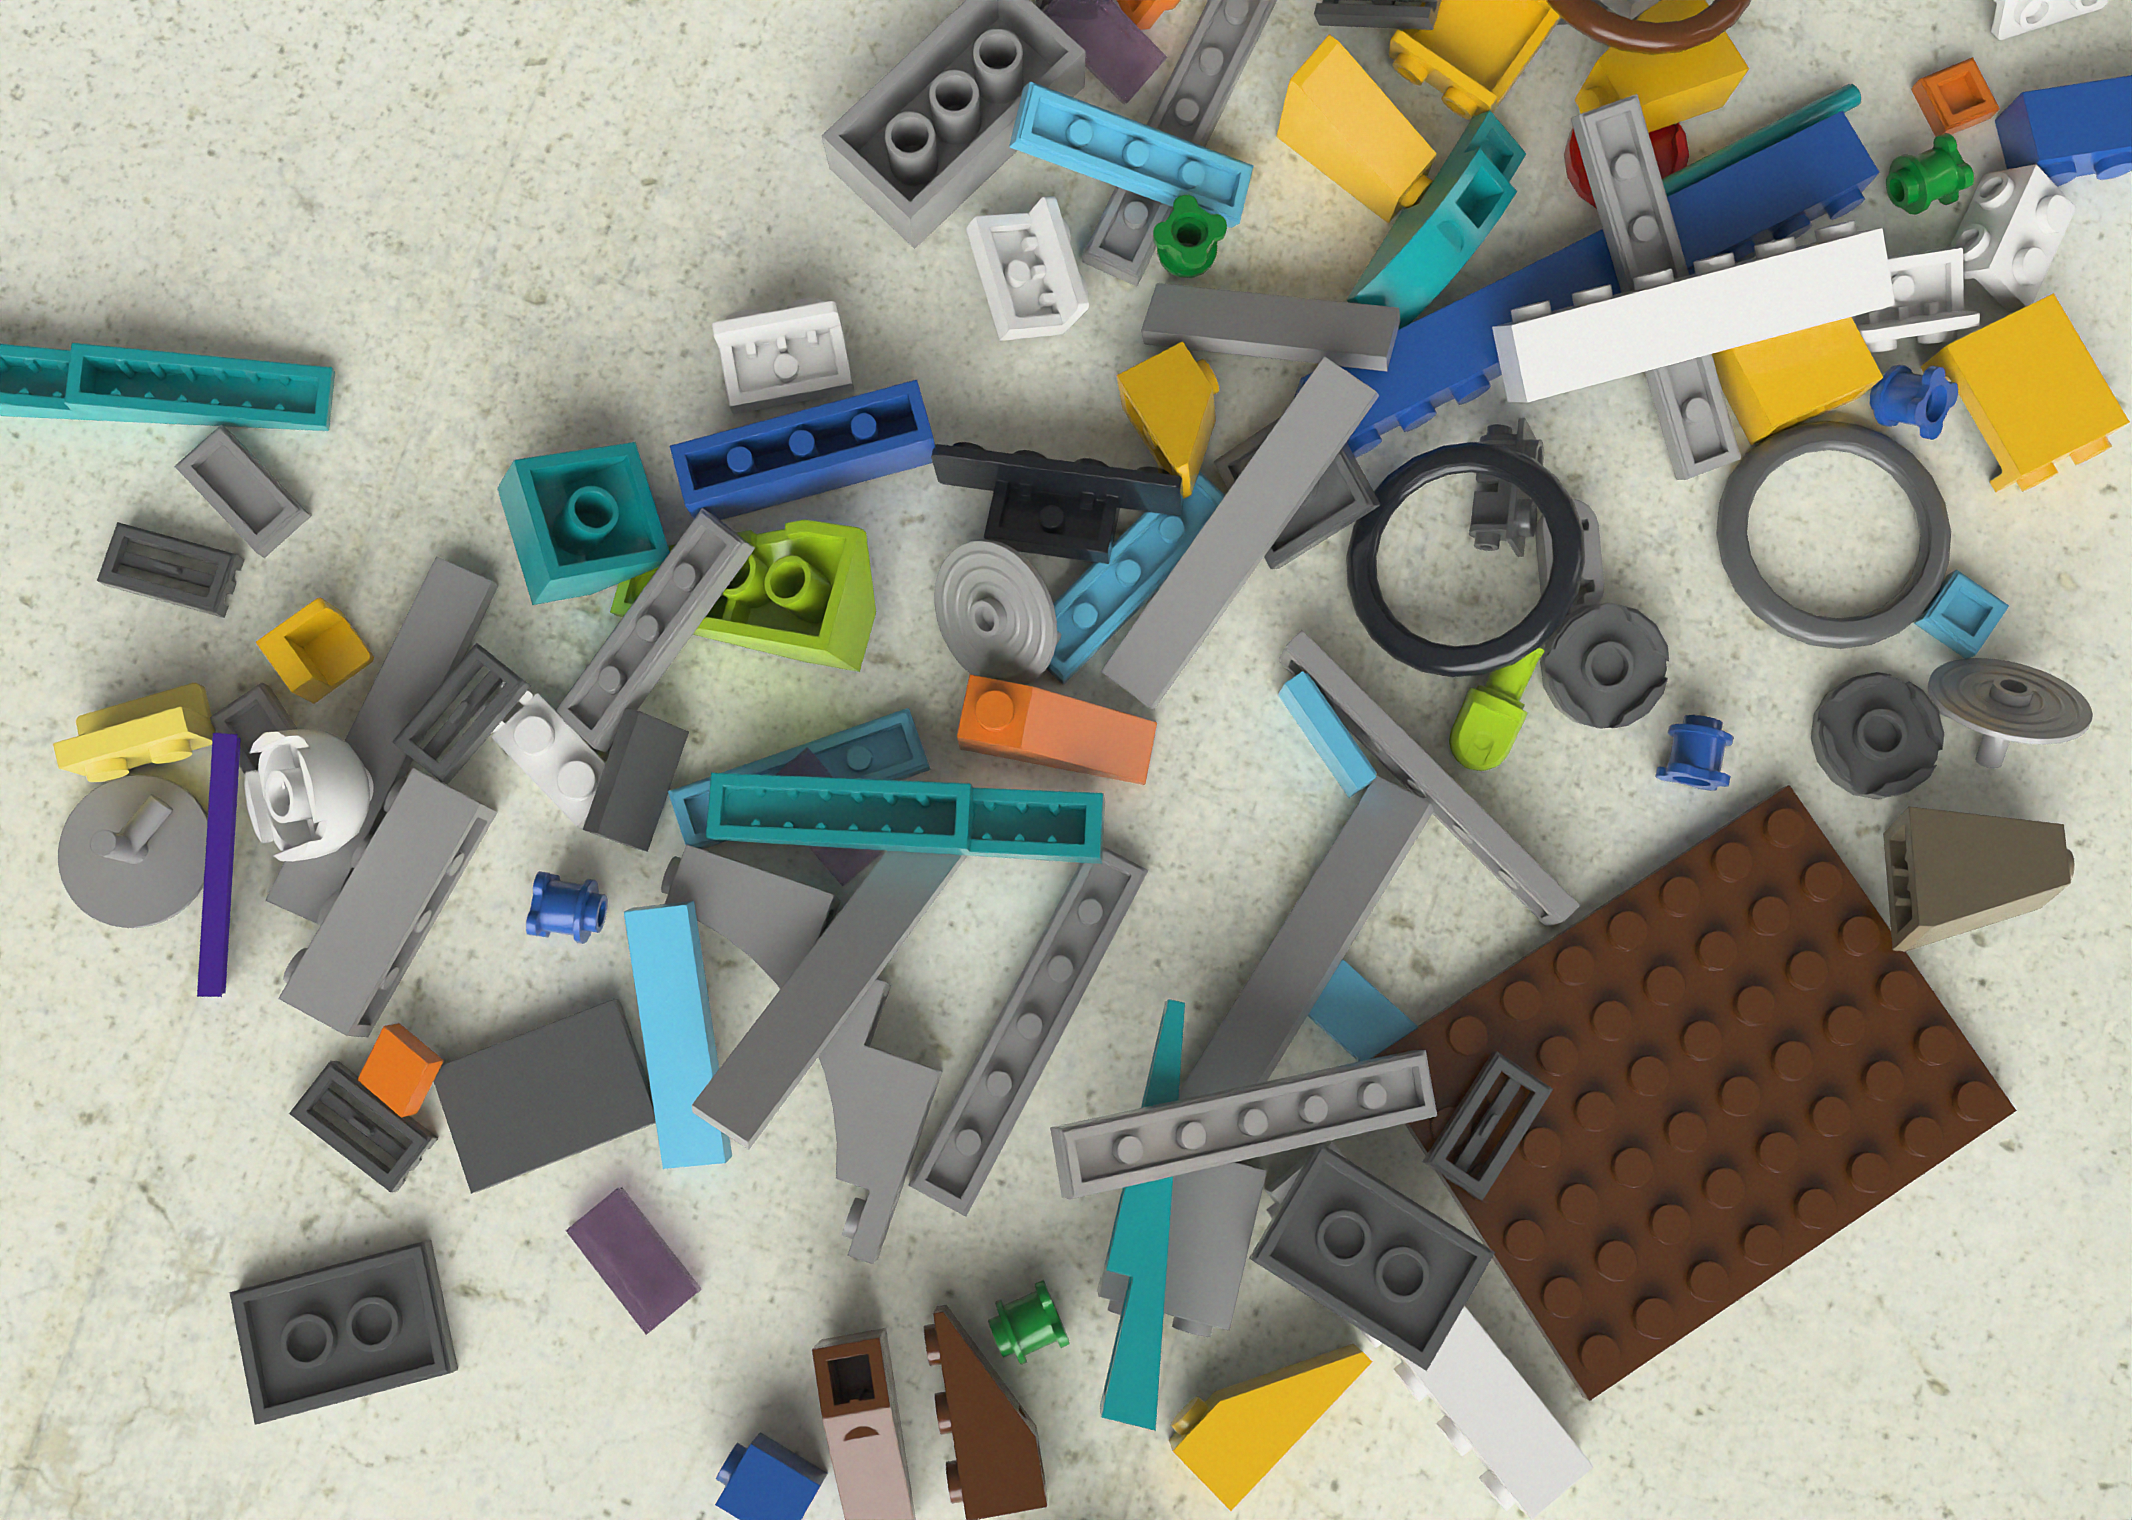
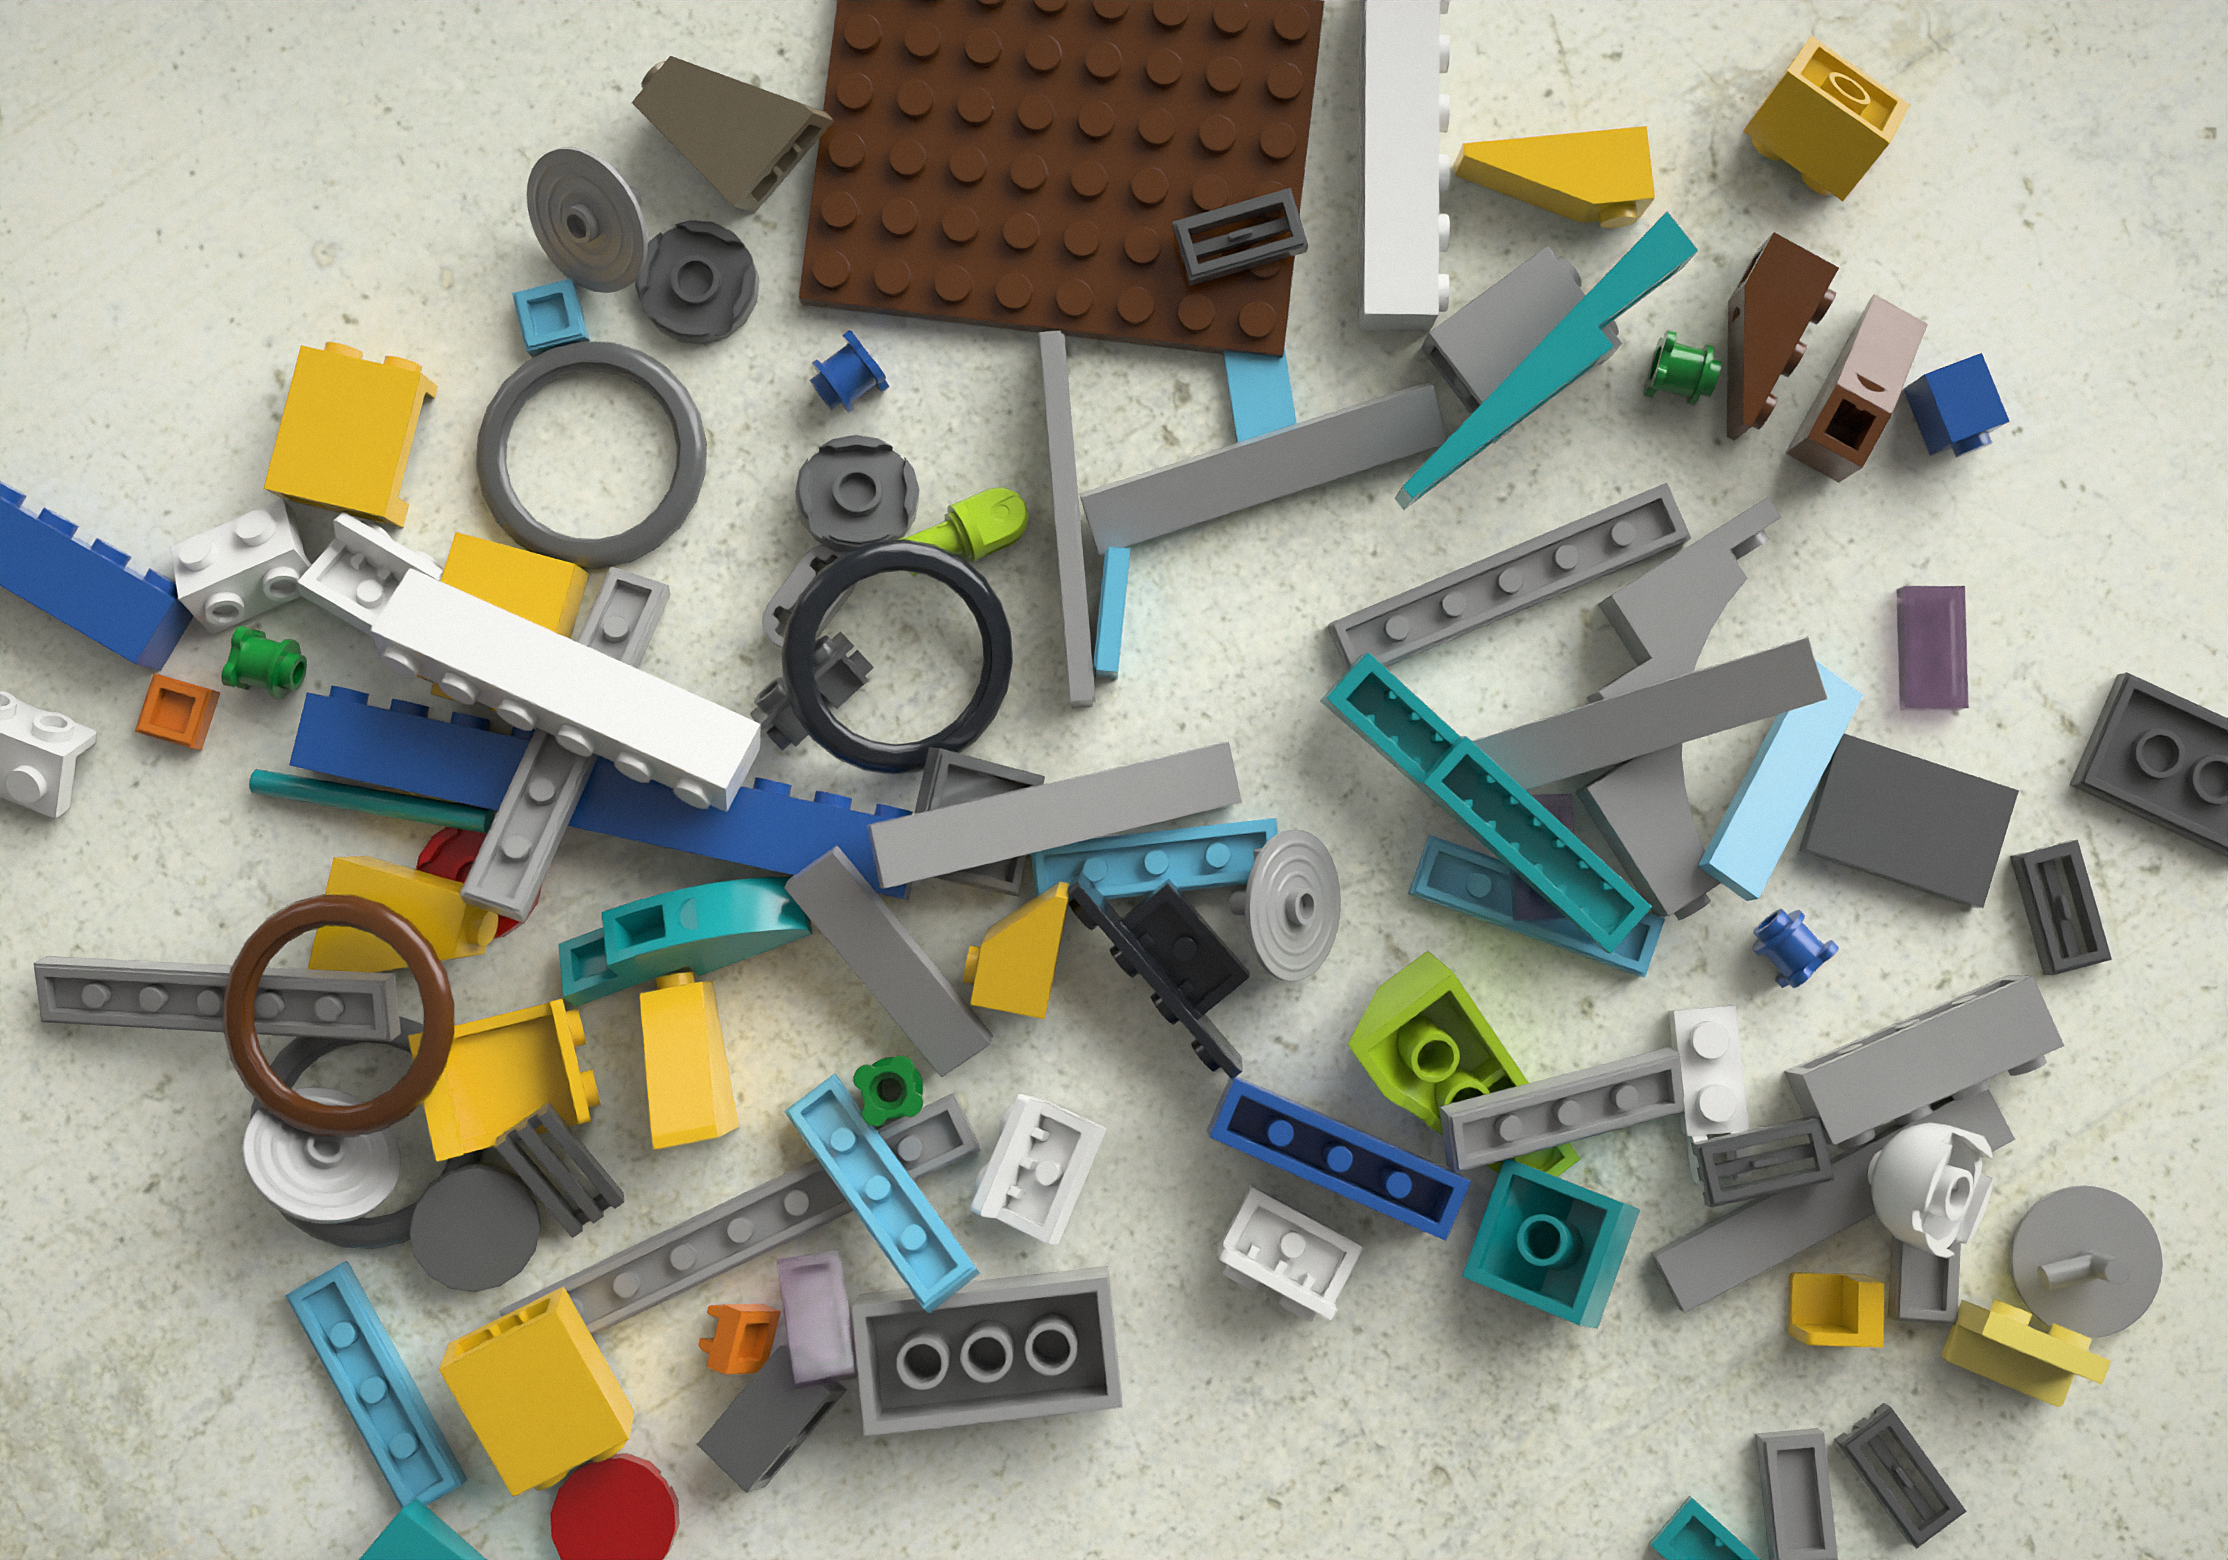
camera: 140 degrees left, 5 degrees up
dark purple tile [197,733,241,997] -> none
orange tile [357,1023,444,1118] -> none
dark grey tile [583,709,689,852] -> none
orange slope [957,674,1157,785] -> none
light grey tile [1050,1050,1437,1199] -> none
dark grey tile [1249,1143,1495,1371] -> none
blue brick [1870,365,1958,440] -> none

